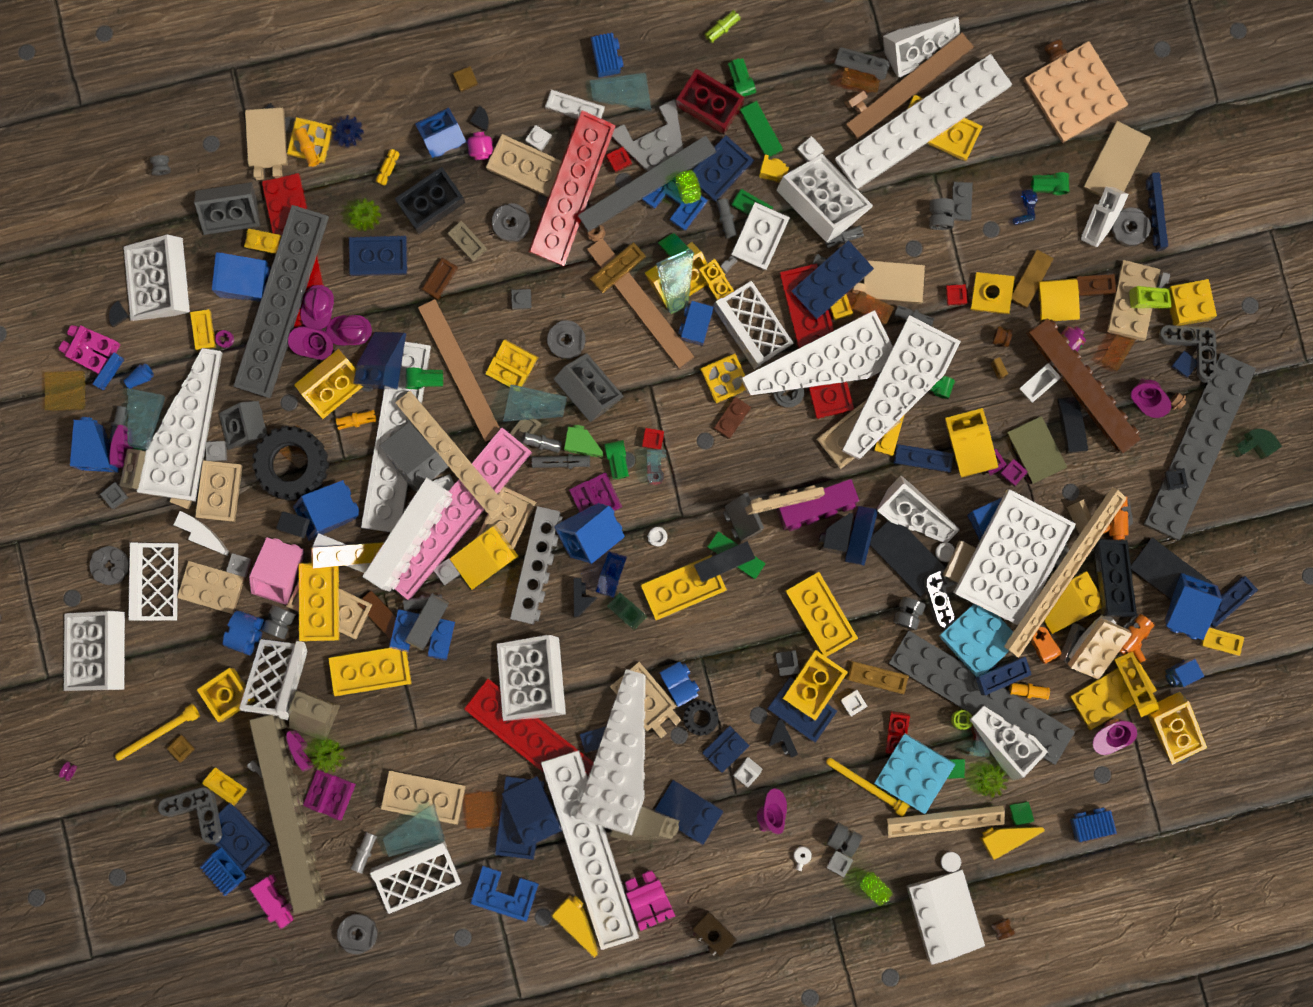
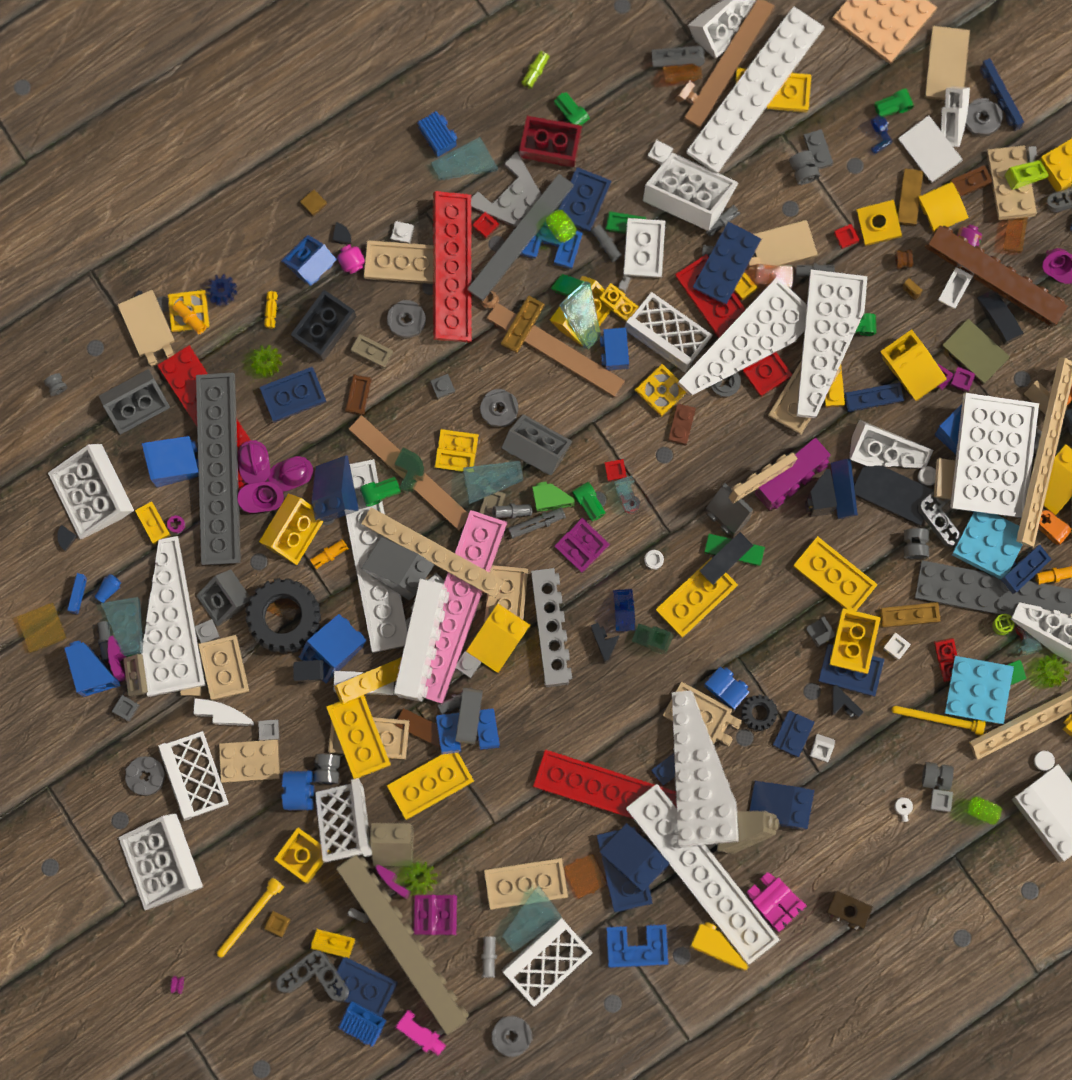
camera: 15 degrees left, 5 degrees down
dark pink hips [59,325,121,374] -> none
yellow plate [244,229,282,254] -> none
bright pink slope [249,538,304,605] -> none
white slope [497,635,566,721] -> none
white tile [545,90,605,119] -> none
blue slope [554,503,625,564] -> none
green tile [740,101,783,159] -> none
magenta piece [757,789,787,834] -> none
yellow brick [760,155,789,183] -> none
none -> clear green brick [394,448,425,495]
none -> white tile [899,116,962,183]

